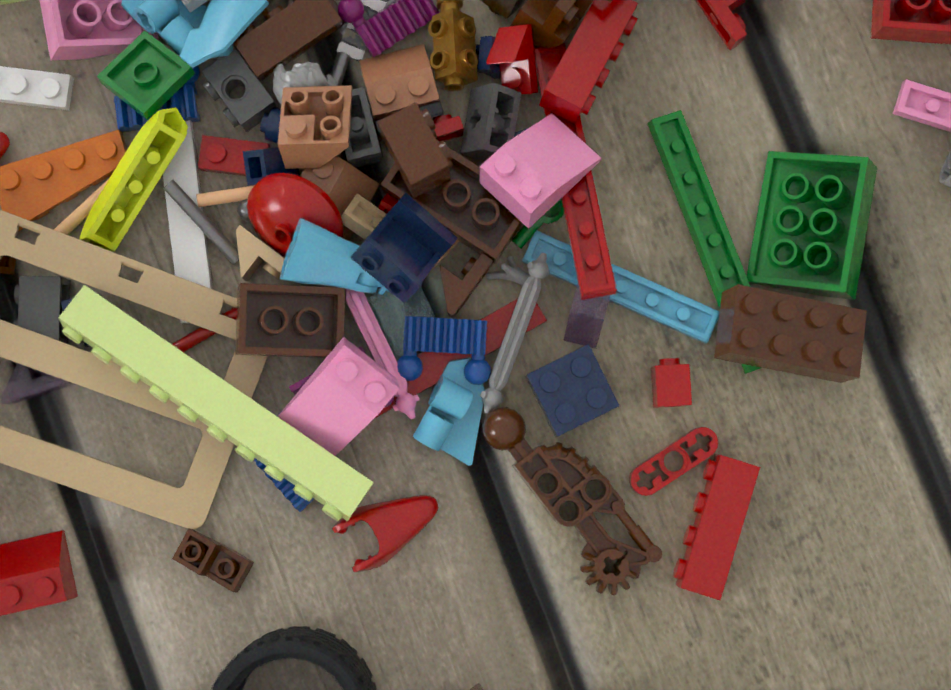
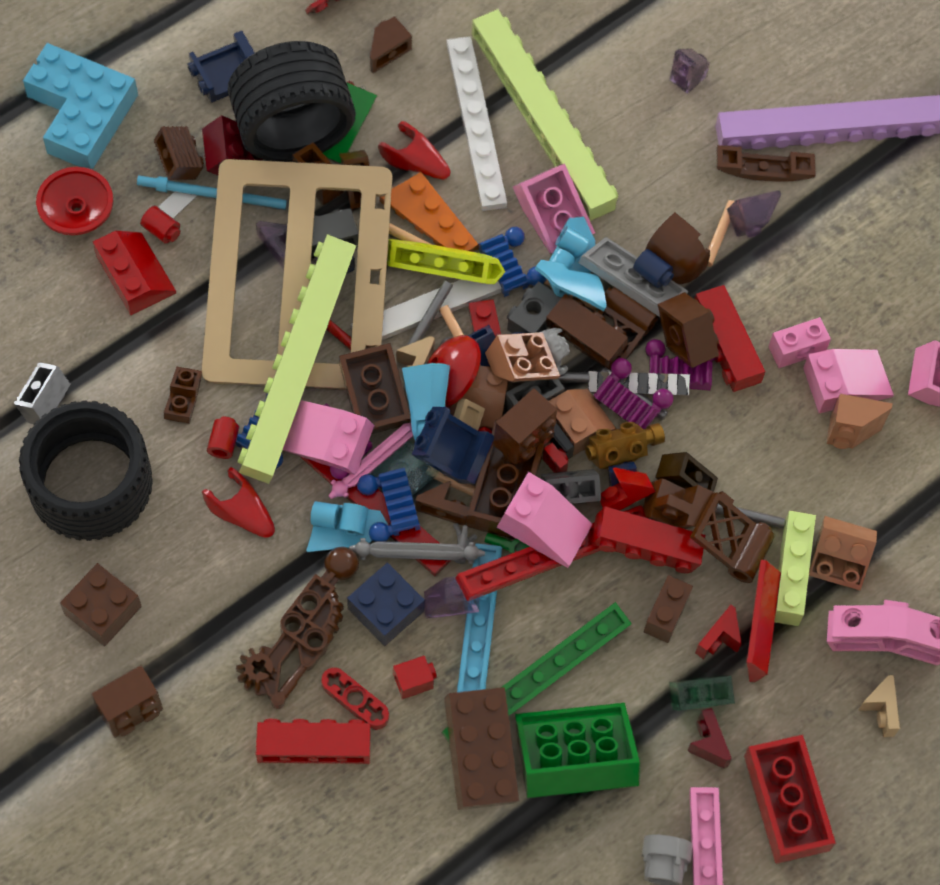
camera: 70 degrees right, 20 degrees down
green plate [97,30,195,120] -> none
none -> red brick [206,416,240,459]
none -> reddish brown brick [643,575,693,643]
none -> clear green brick [669,675,735,711]
none -> dark red slope [688,707,732,768]

